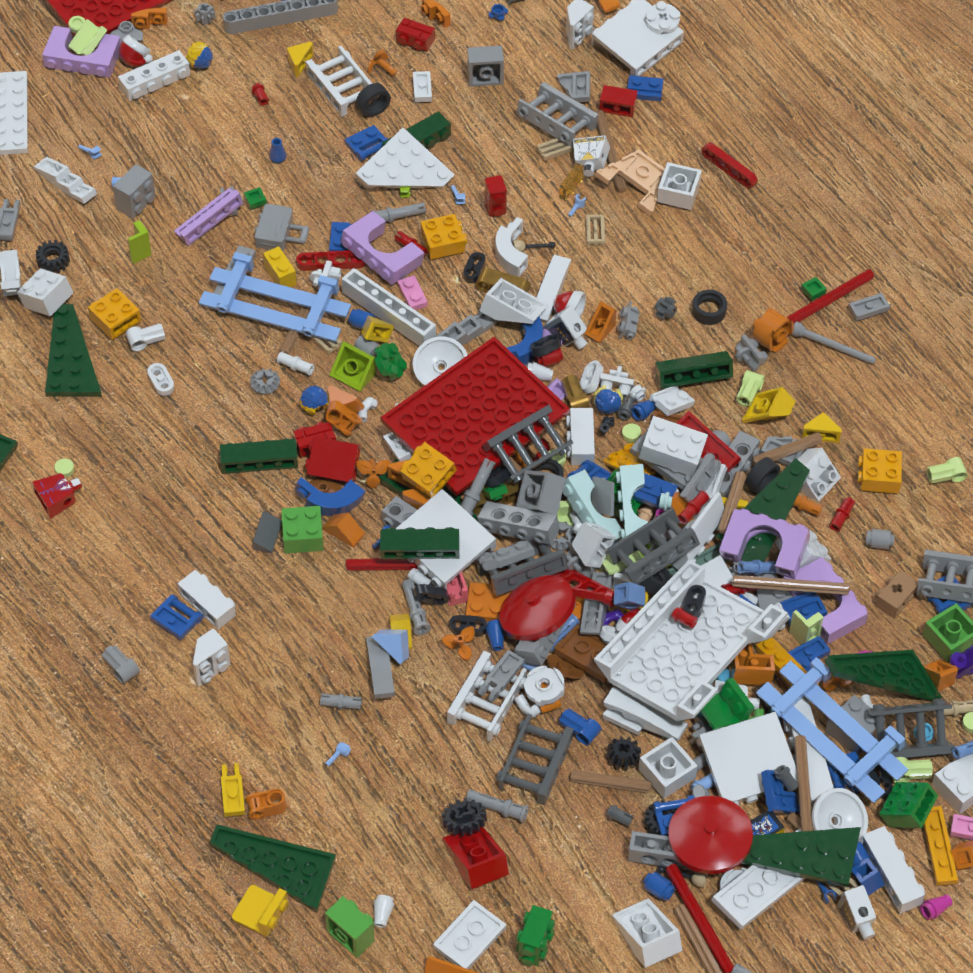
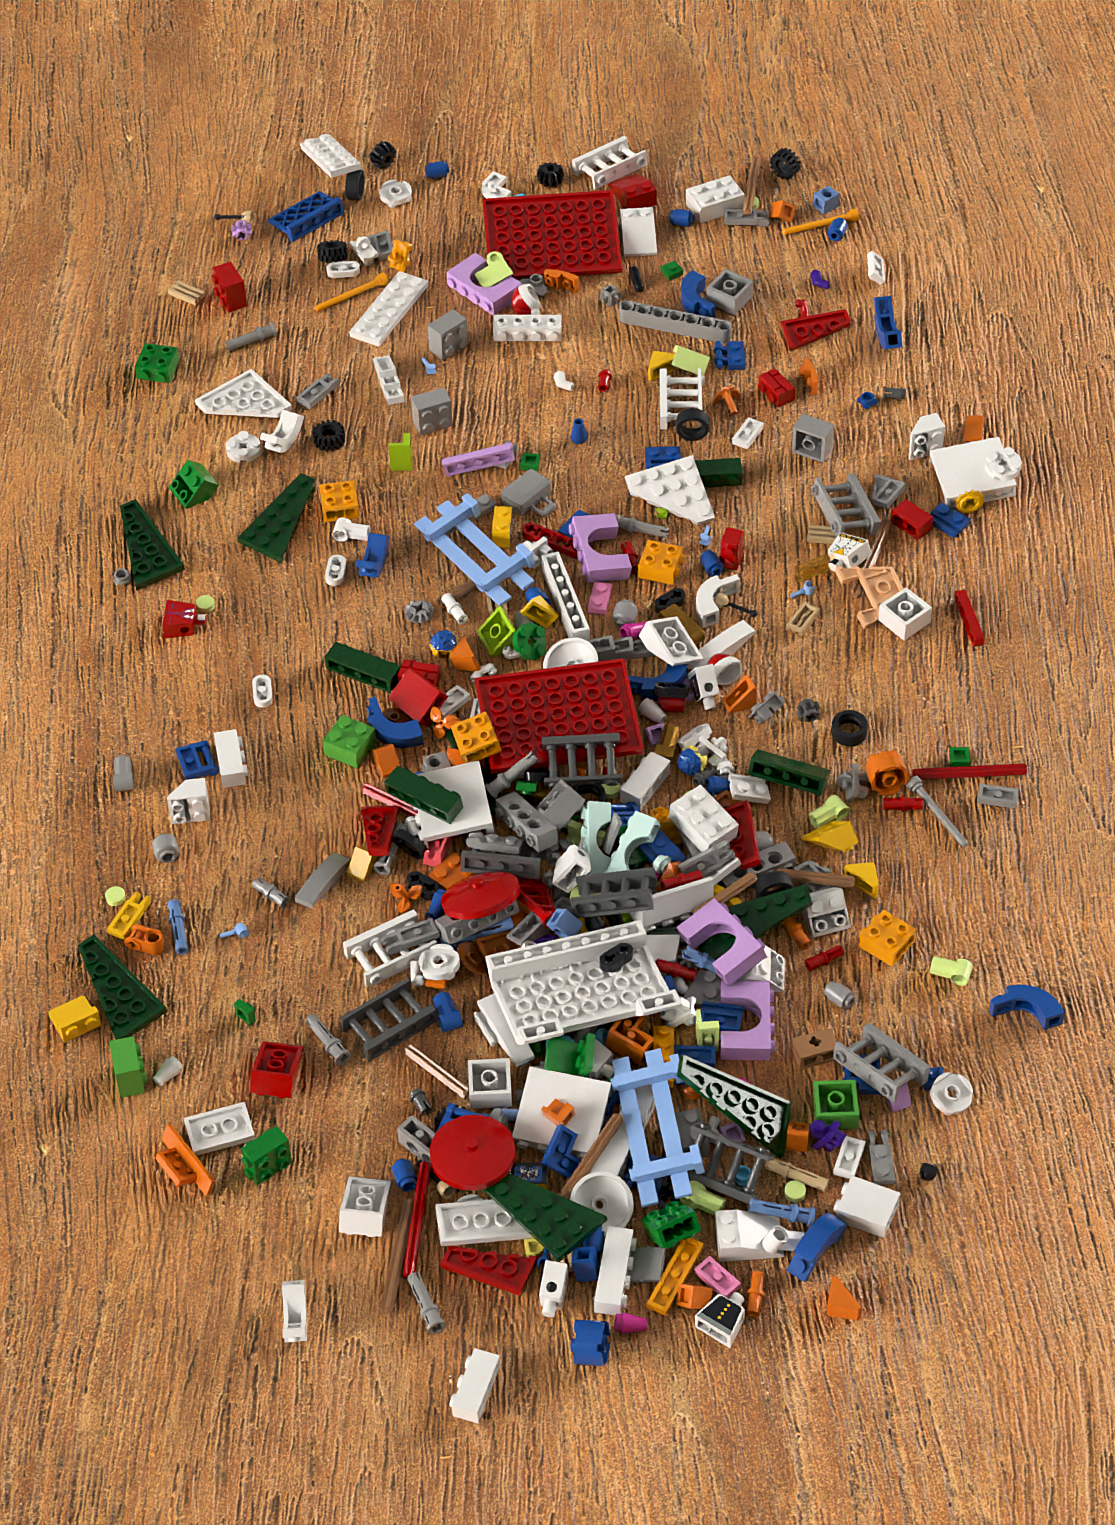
camera: 35 degrees right, 5 degrees down
white brick [17,268,74,316] -> none
piece [186,41,213,69] -> none
dark grey slope [253,511,282,553] -> none
orange piece [326,401,362,436] -> none
light blue slope [372,630,409,664] -> none
black gear [442,799,487,836] -> none
black arm [599,416,615,433] -> none
black gear [606,735,641,771] -> none
red pin [671,607,698,629] -> none
medium nougat axle [732,575,850,595] -> none
dark grey pin [775,765,799,791] -> none
none -> yellowish green tile [105,886,126,906]
none -> light grey head [152,834,179,863]
none -> medium blue pin [167,899,189,955]
none -> green plate [234,998,256,1026]
none -> white plate [252,675,273,708]
none -> blue arch [356,533,390,578]
none -> red wing [361,806,399,857]
none -> light grey brick [428,309,468,360]
none -> white plate [440,685,471,718]
none -> red wing [440,1246,538,1296]
none -> white arm [502,646,521,659]
none -> light yellow tile [524,1238,544,1258]
none -> orange panel [541,1099,575,1126]
none -> white arm [554,371,574,391]
none -> blue brick [570,1320,610,1366]
none -> light grey head [612,599,638,628]
none -> dark pink cone [620,621,646,640]
none -> light grey piece [627,1246,667,1284]
none -> yellowish green panel [672,345,710,375]
none -> blue brick [700,550,724,577]
none -> blue plate [713,341,745,370]
none -> lavender slope [717,1122,746,1148]
none -> red pin [883,796,923,812]
none -> yellow gear [956,489,984,513]

